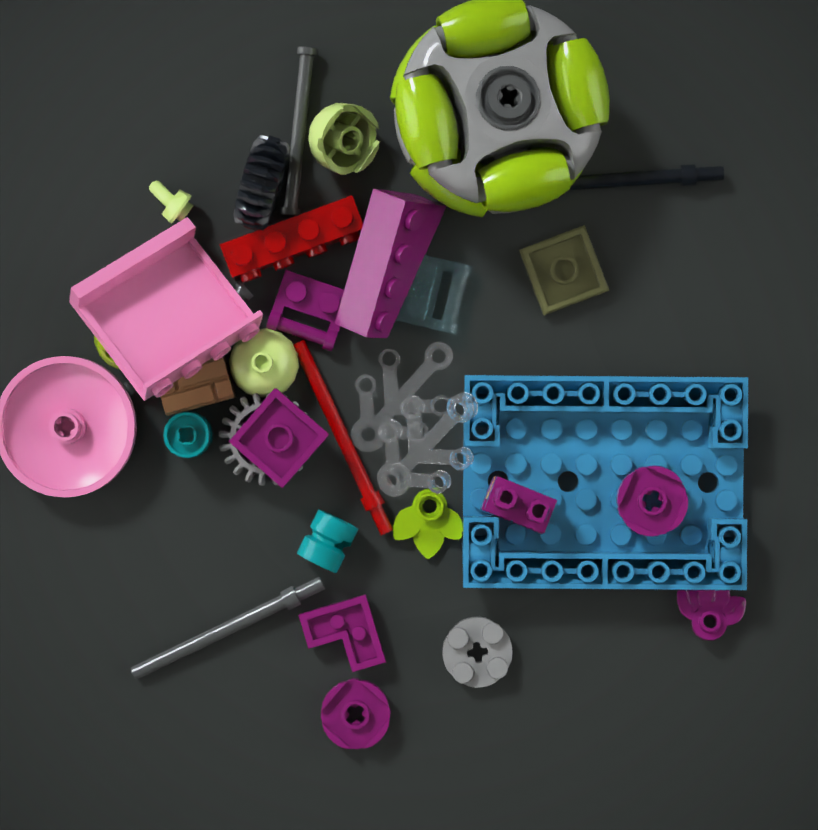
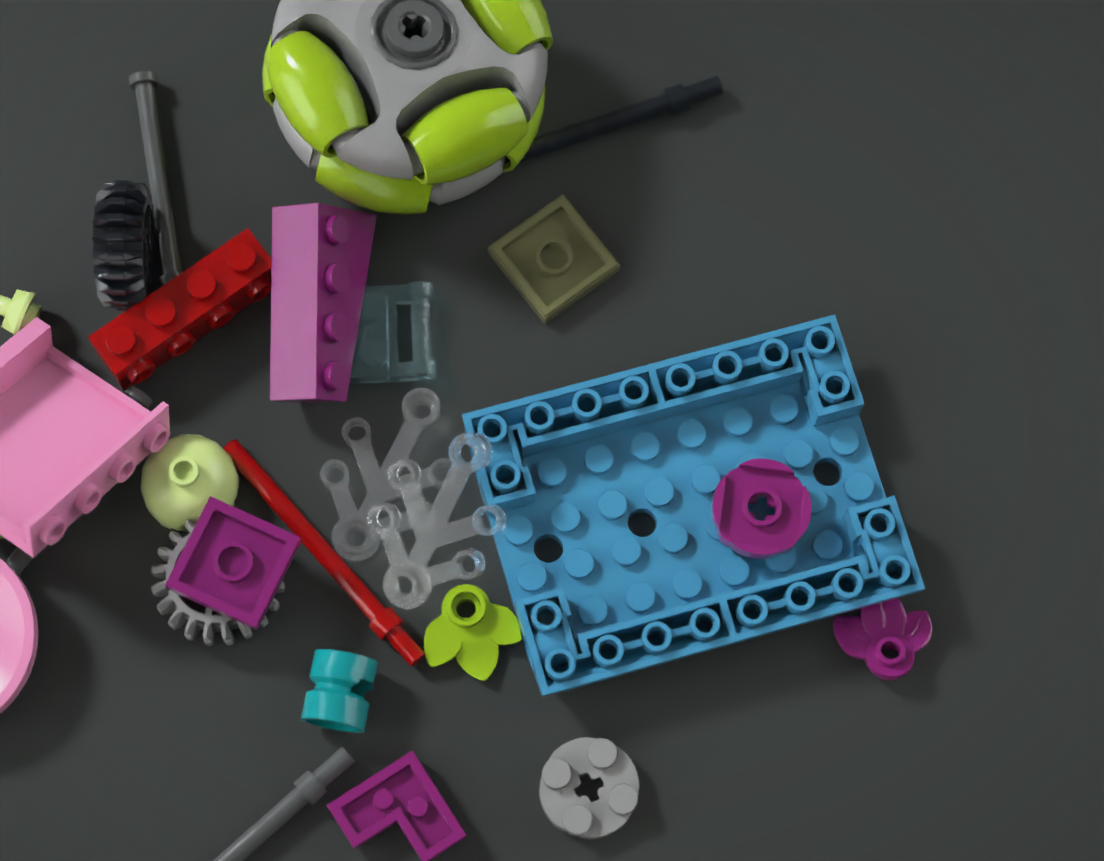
camera: 25 degrees left, 15 degrees down
medium nougat brick [161,357,236,416] -> none
teal wheel [163,412,214,458] -> none
magenta plate [266,270,344,352] -> none
yellowish green cylinder [308,103,380,175] -> none
magenta hips [480,476,557,534] -> none

